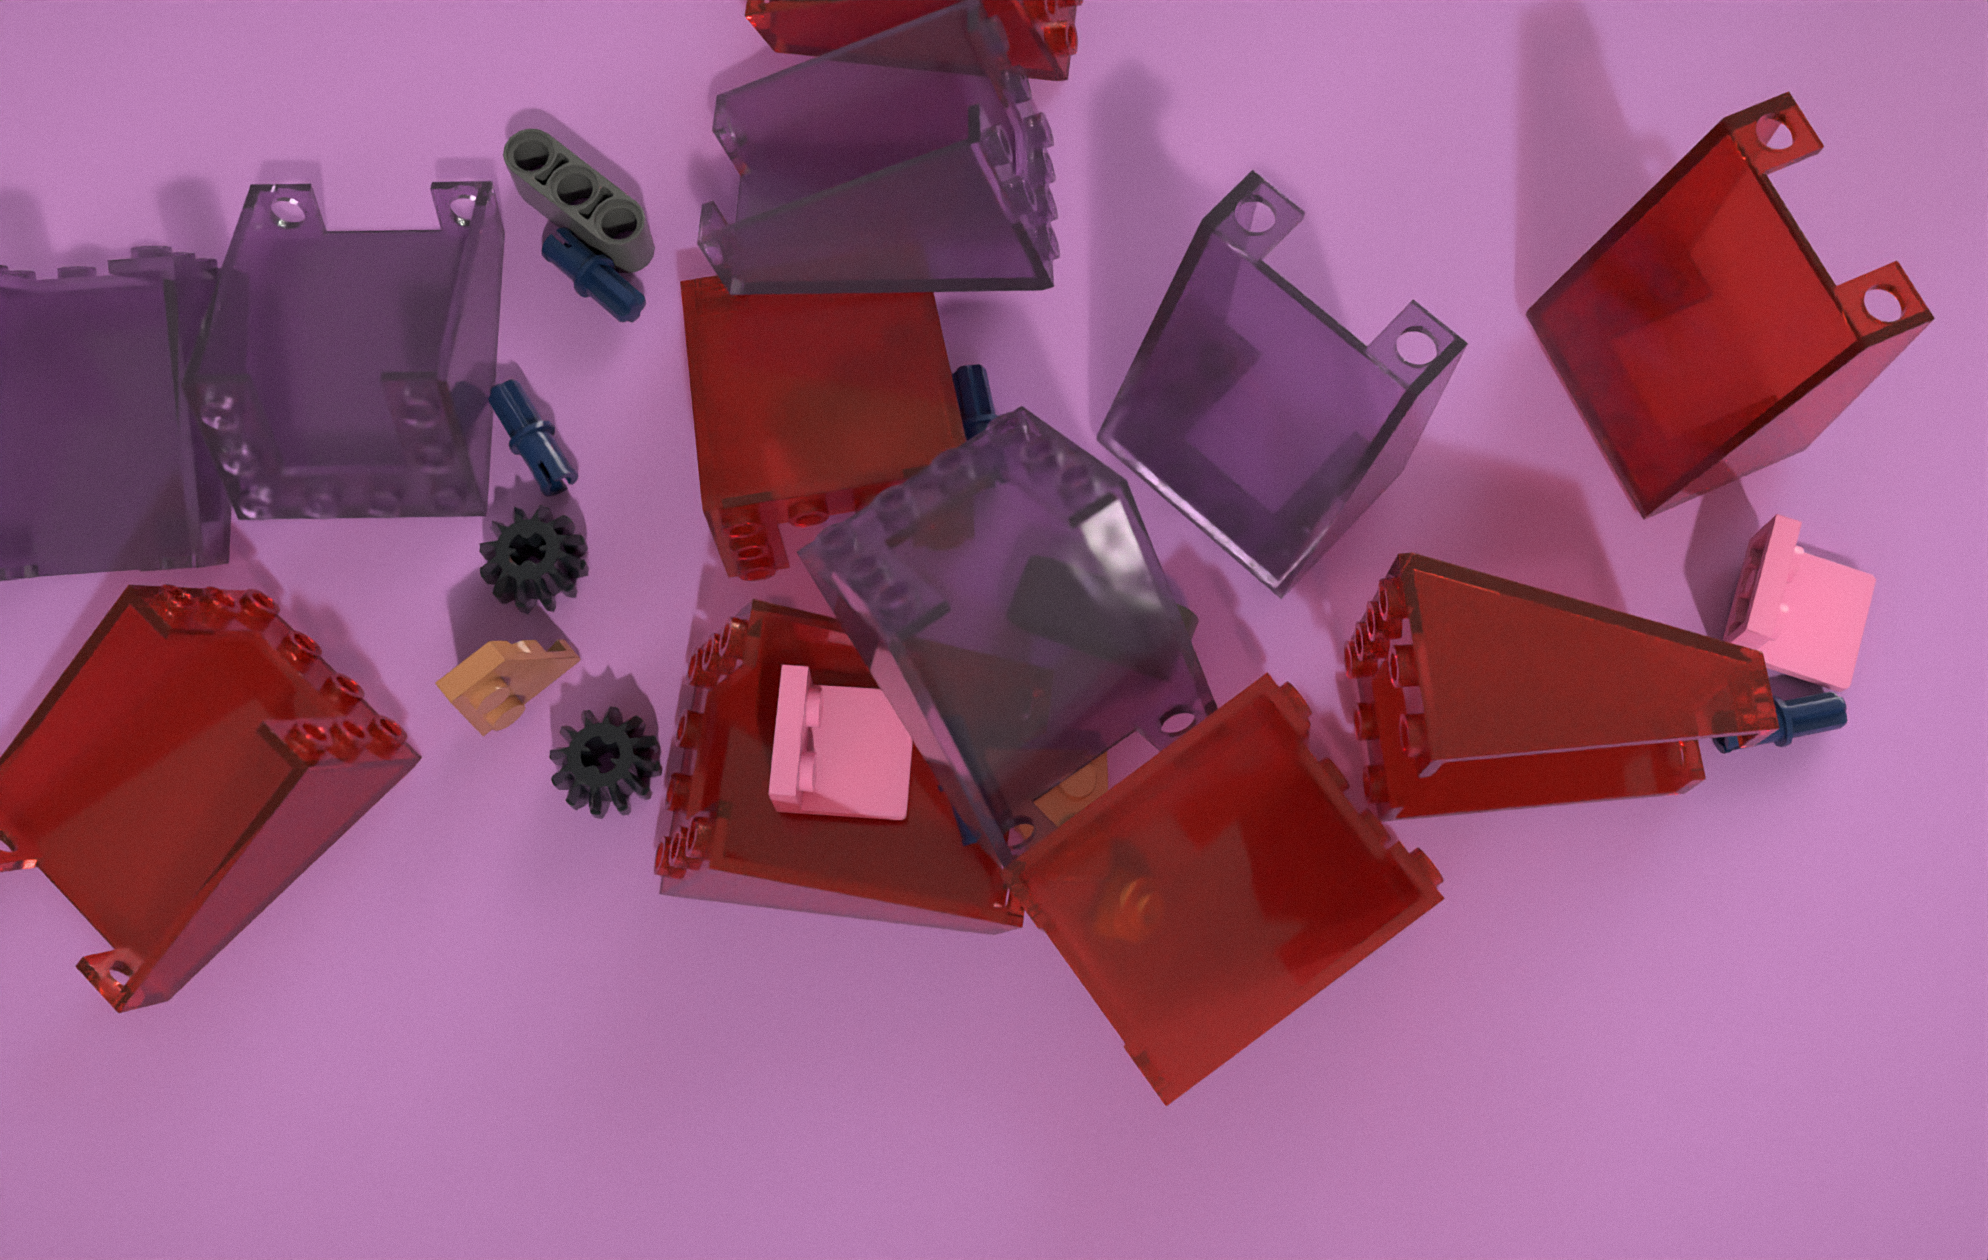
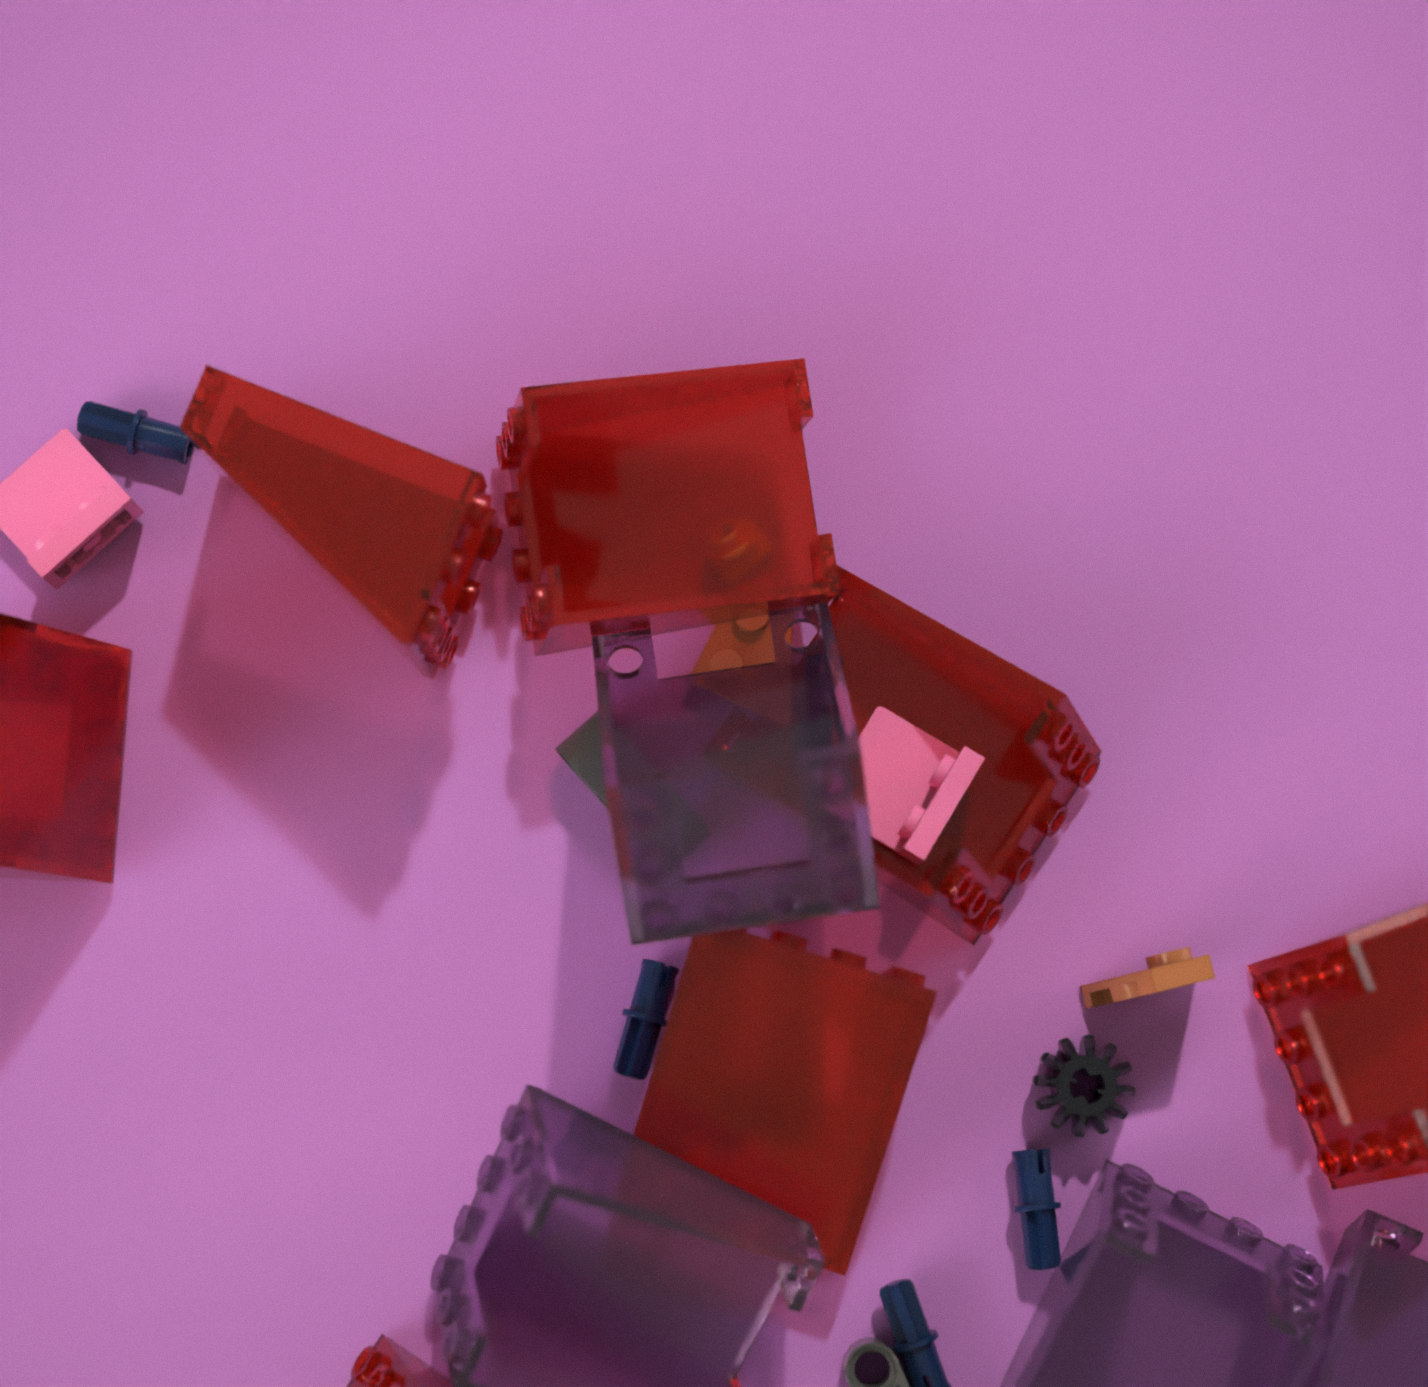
camera: 155 degrees left, 10 degrees up
black gear [549,706,663,819] -> none
clear purple windscreen [1096,170,1468,600] -> none

